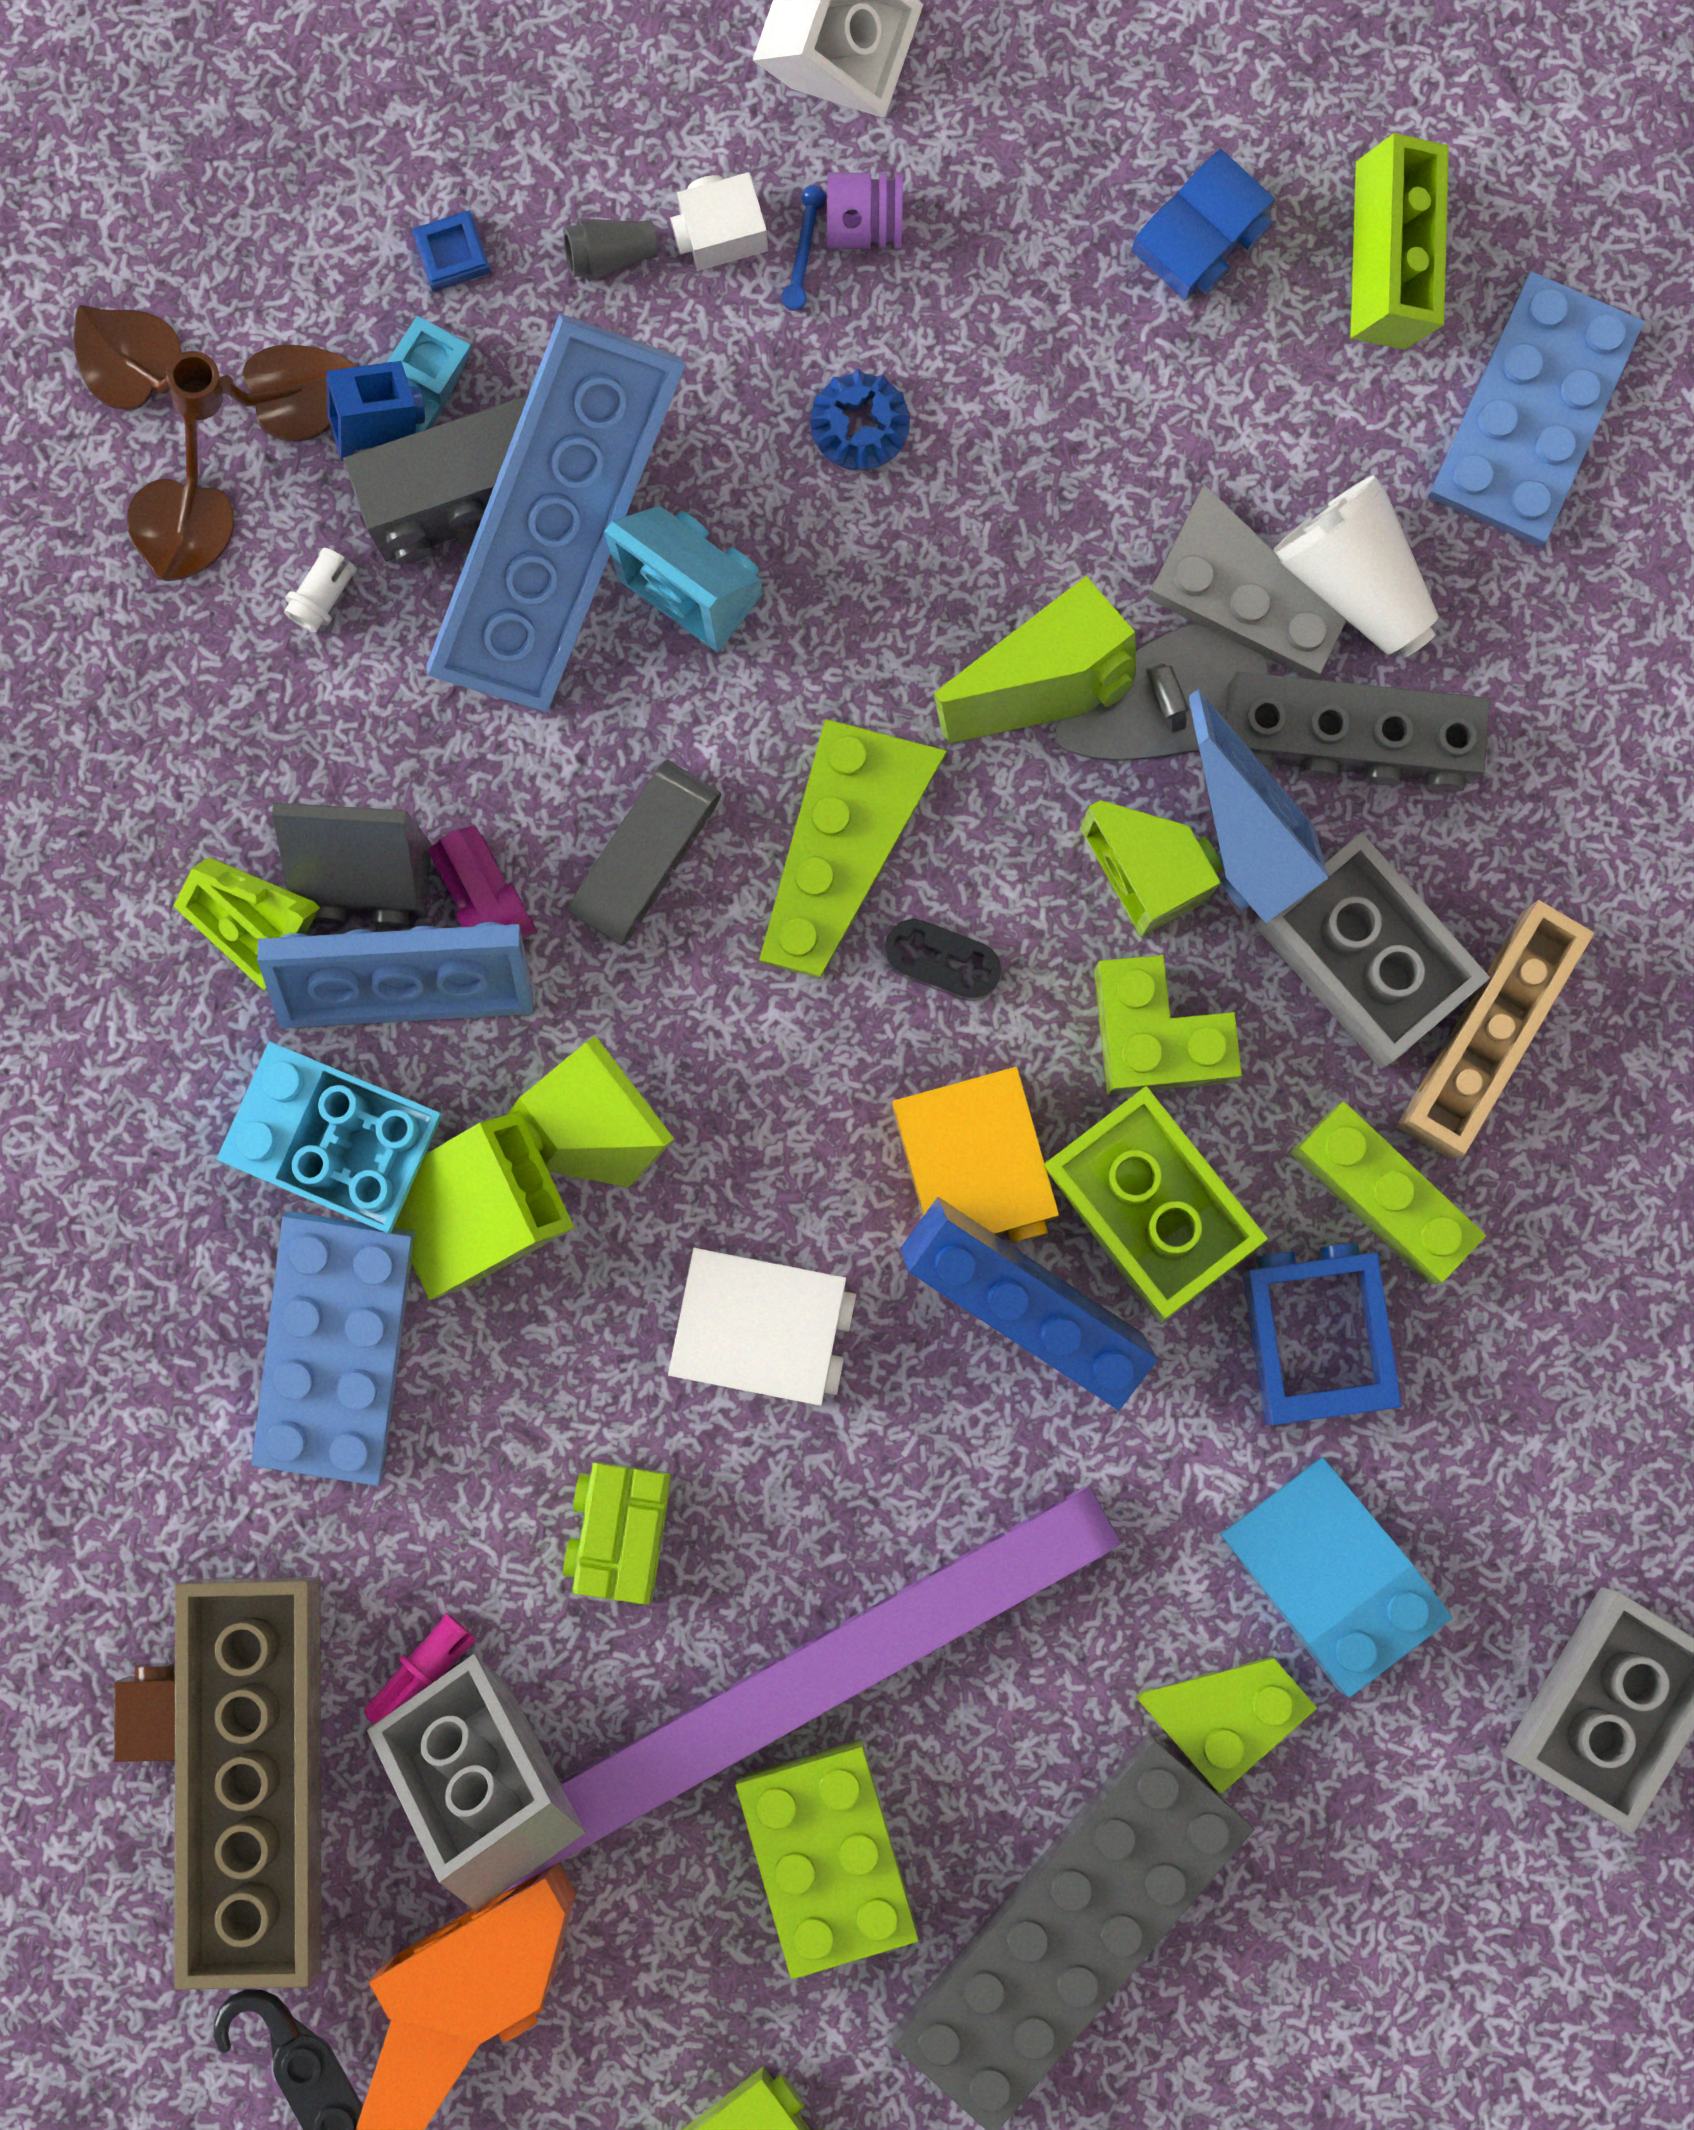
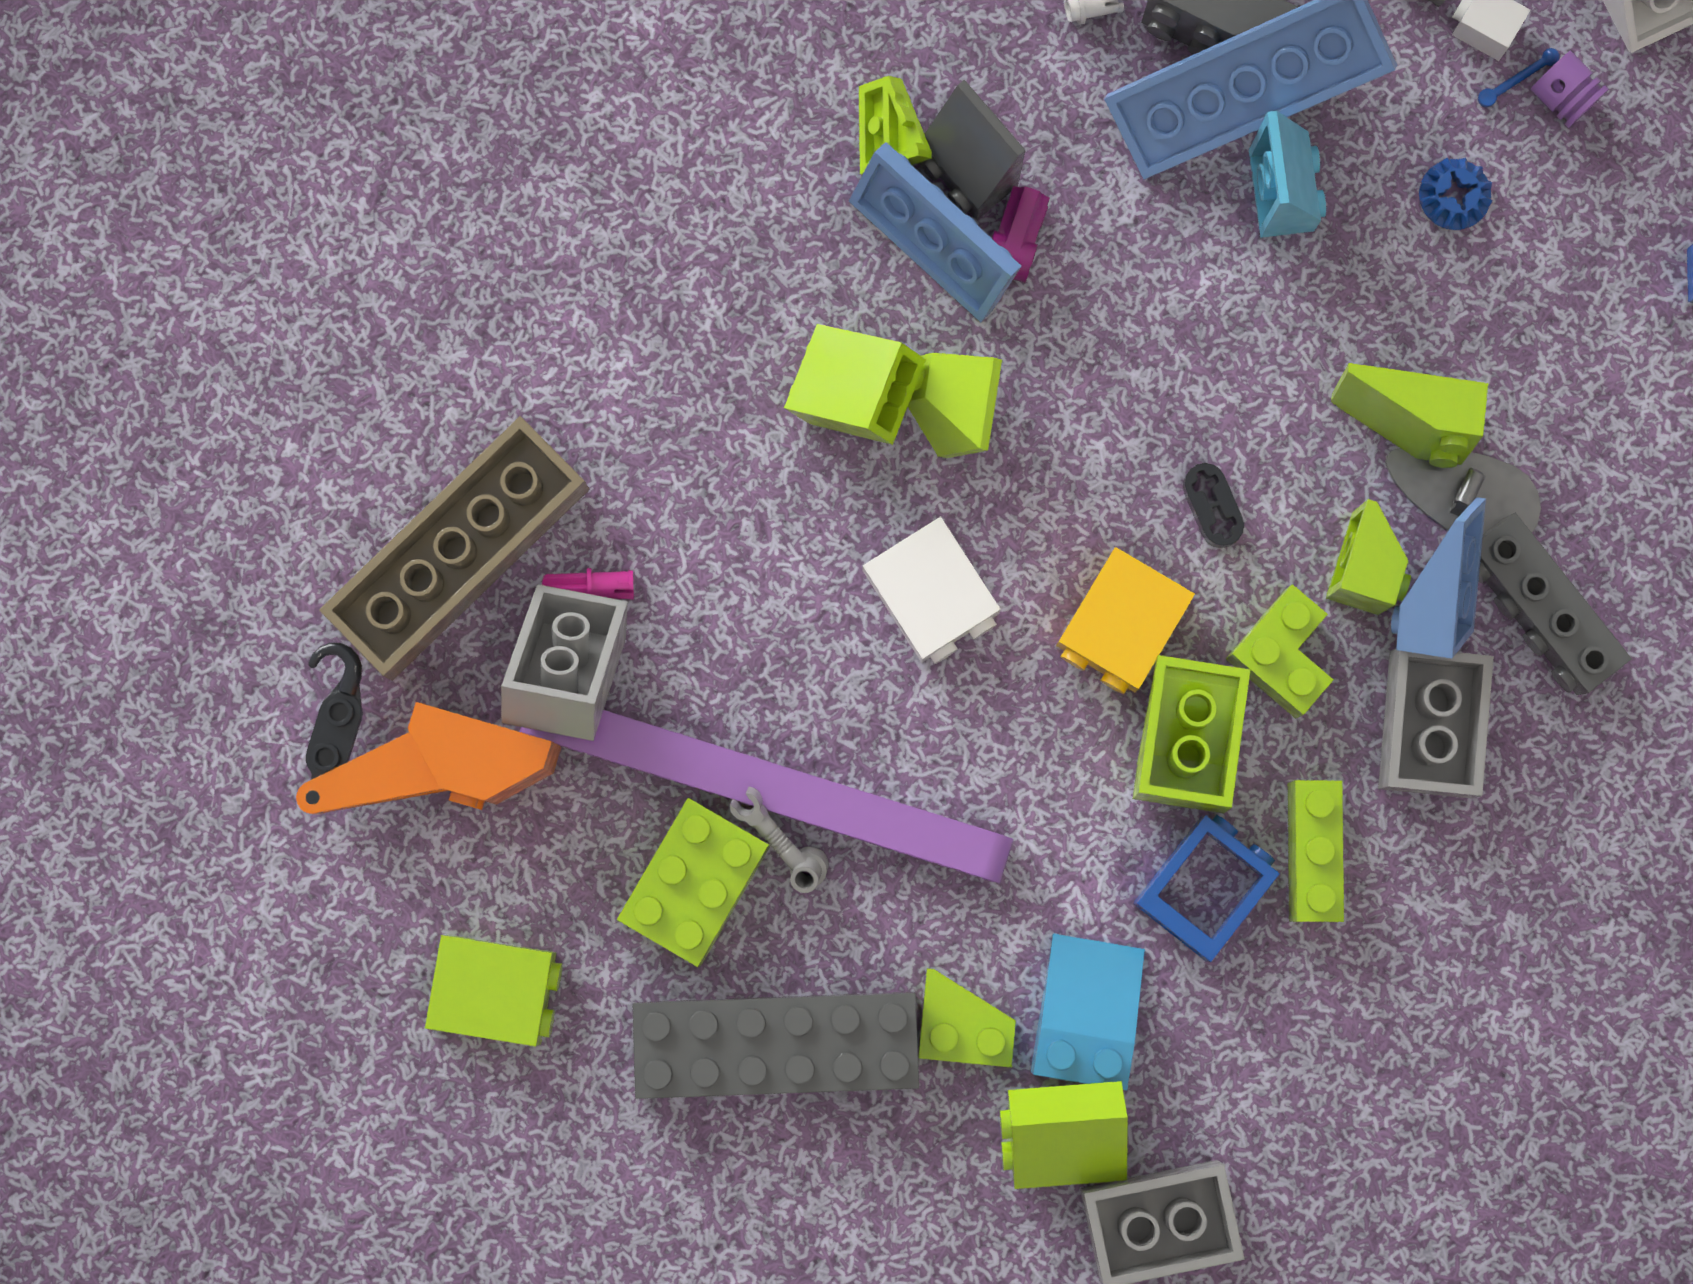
camera: 50 degrees right, 0 degrees up
reddish brown brick [114,1663,175,1762] -> none
medium azure slope [216,1041,443,1234] -> none
medium blue plate [251,1211,416,1486] -> none
lime brick [563,1461,673,1605] -> none
dark grey beam [568,759,721,946] -> none
lime wing [759,719,947,979] -> none
blue brick [900,1197,1158,1411] -> none
light grey wing [1147,484,1347,679] -> none
white cone [1273,475,1439,657] -> none
tan brick [1396,900,1594,1160] -> none
none -> light grey brick [730,787,829,893]
none -> lime brick [1000,1081,1128,1189]

